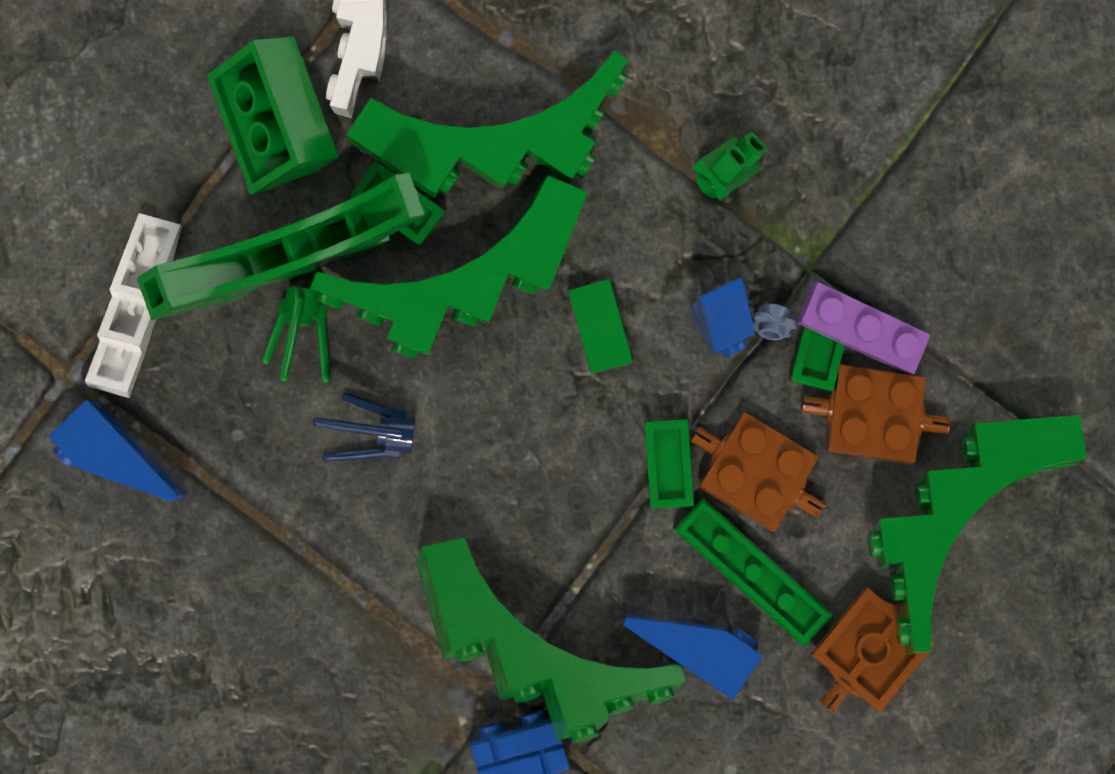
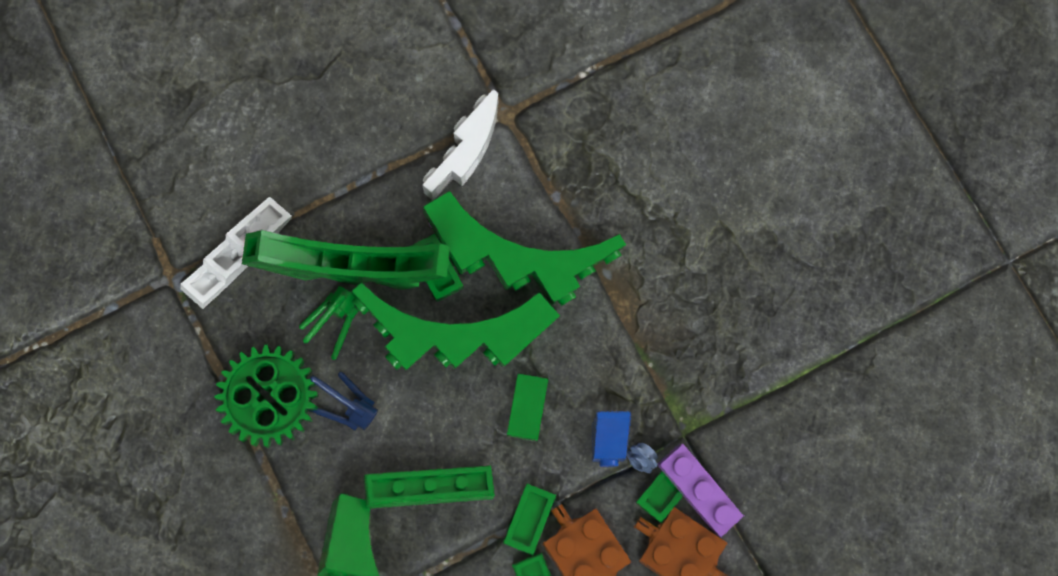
camera: 25 degrees right, 10 degrees down
blue slope [48,400,186,501] -> none
green slope [206,36,339,195] -> none
green hips [692,131,768,201] -> none
none -> green gear [214,345,319,448]
none -> green tile [364,465,495,509]

